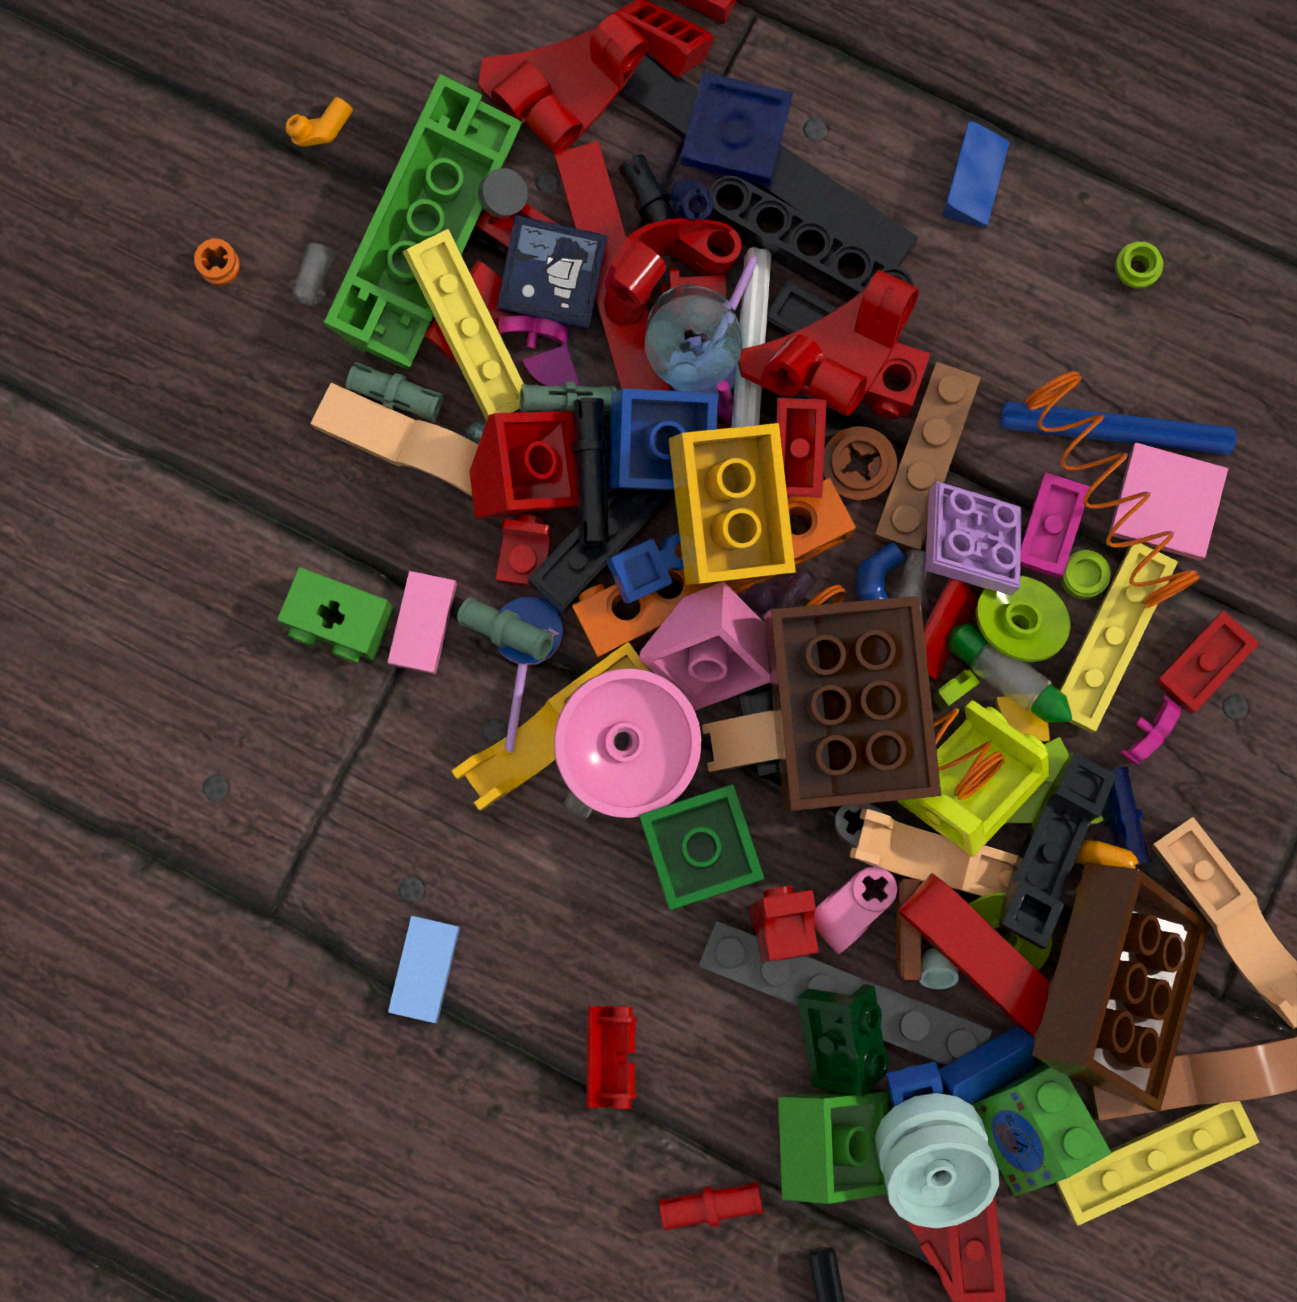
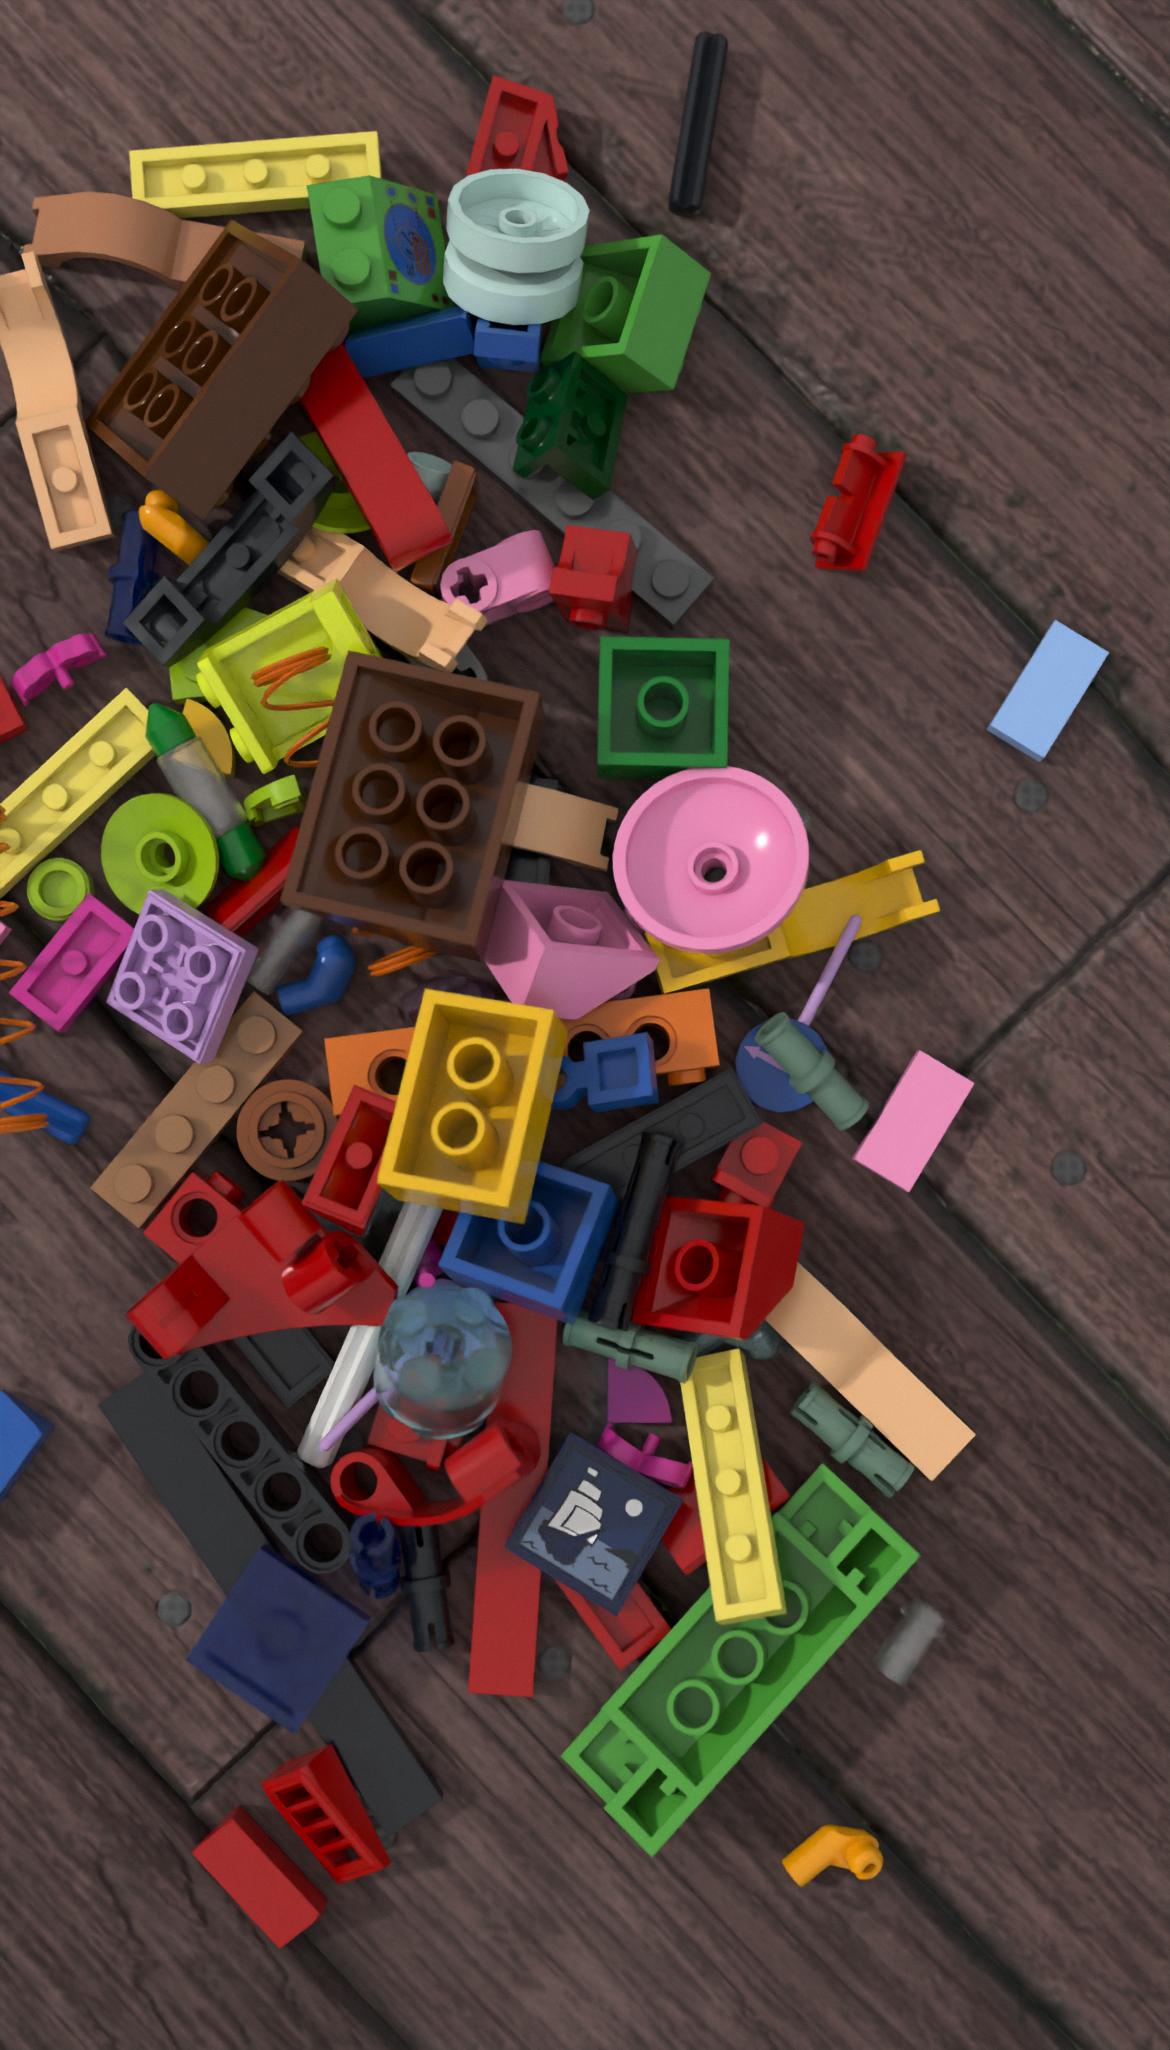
camera: 165 degrees left, 5 degrees up
orange bush [194,238,240,286] -> none
bright green brick [277,567,395,663] -> none
red panel [478,13,649,153] -> none
dark grey tile [478,168,528,219] -> none
red pin [659,1181,764,1231] -> none

